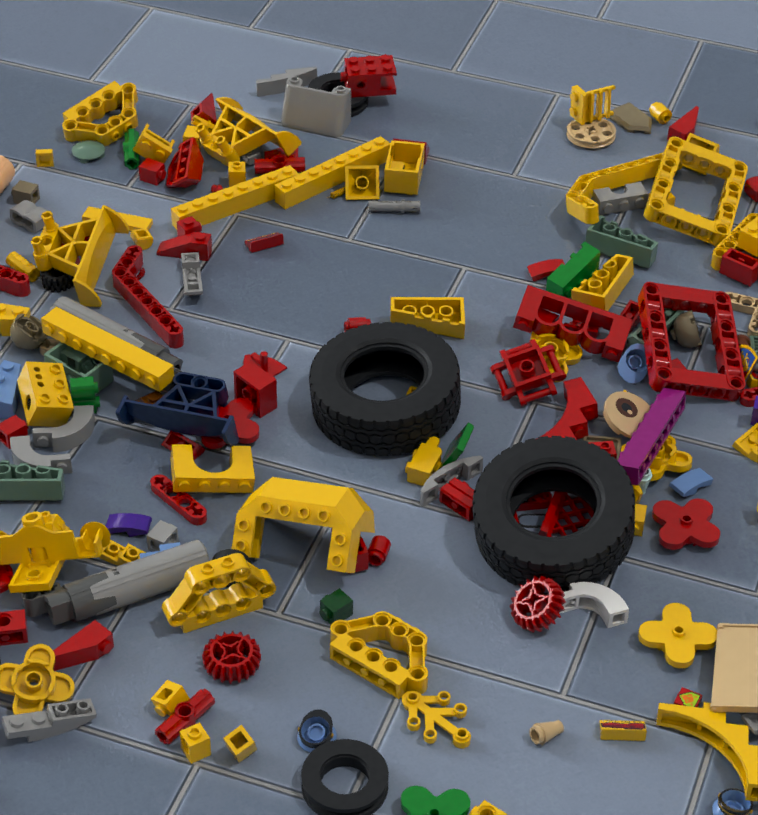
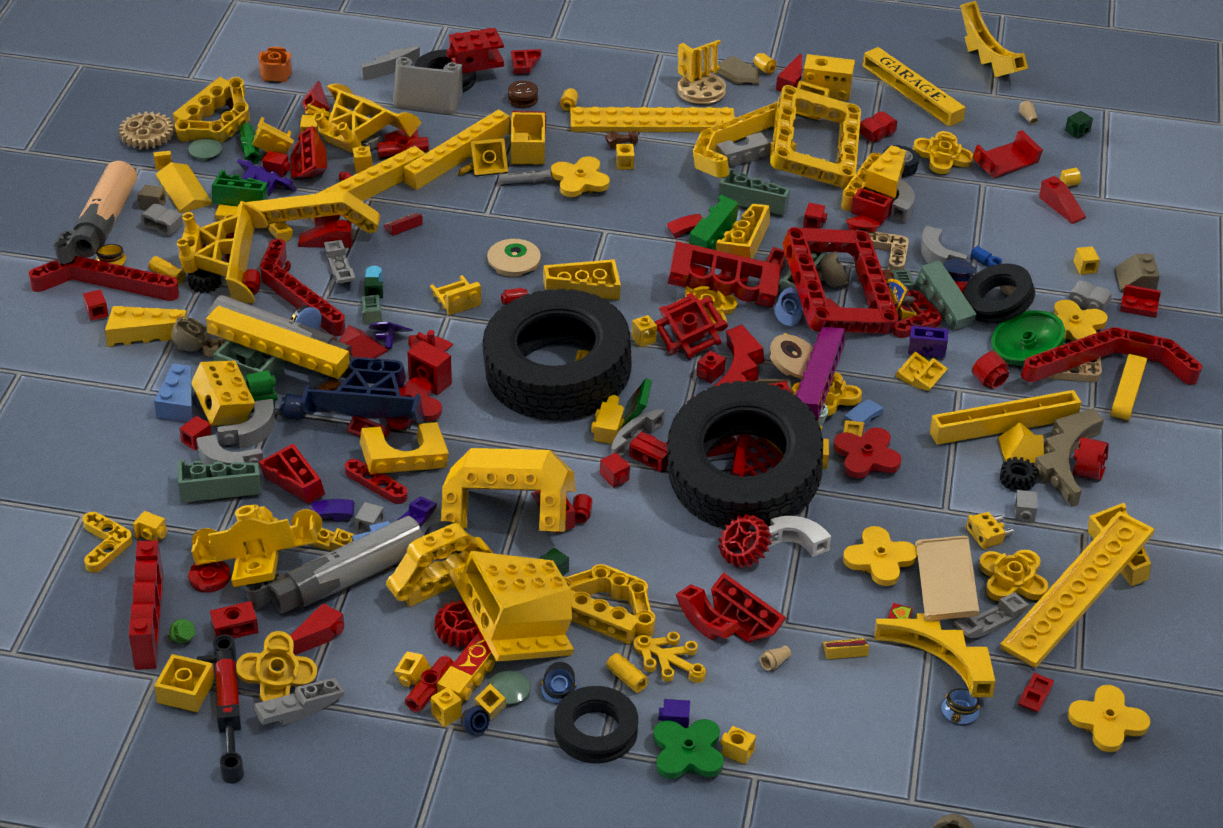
camera: 10 degrees left, 0 degrees up
none -> tan gear [119,111,174,149]
none -> yellow slope [156,162,212,214]
none -> green wedge [212,170,268,206]
none -> yellow beam [235,191,380,233]
none -> dark purple bracket [236,159,297,196]
none -> red brick [242,269,261,295]
none -> orange brick [258,47,292,82]
none -> red wedge [259,443,325,504]
none -> dark blue head [279,393,306,420]
none -> medium blue piece [290,306,322,329]
none -> red slope [339,325,388,358]
none -> sand green slope [361,295,382,325]
none -> dark green leg [364,266,384,298]
none -> dark purple shield [369,322,413,349]
none -> dark purple slope [397,496,437,527]
none -> yellow plate [430,275,481,316]
none -> yellow brick [437,631,496,704]
none -> yellow wedge [449,551,574,662]
none -> dark blue cone [461,706,490,736]
none -> tan tile [487,239,541,277]
none -> sand green dish [488,671,531,706]
none -> reddish brown head [508,80,538,108]
none -> red wing [511,49,542,74]
none -> yellow plant [551,156,610,197]
none -> yellow brick [559,88,579,111]
none -> yellow plate [570,107,735,132]
none -> red brick [600,453,631,488]
none -> reddish brown leg [605,130,638,150]
none -> yellow axle [606,653,649,693]
none -> yellow brick [616,144,634,170]
none -> yellow brick [631,315,657,348]
none -> dark purple brick [658,699,690,728]
none -> red arch [676,584,740,640]
none -> red brick [696,350,726,384]
none -> red wedge [711,572,787,643]
none -> yellow piece [803,54,855,101]
none -> red brick [803,203,828,229]
none -> yellow plate [843,420,865,437]
none -> red dish [846,216,881,232]

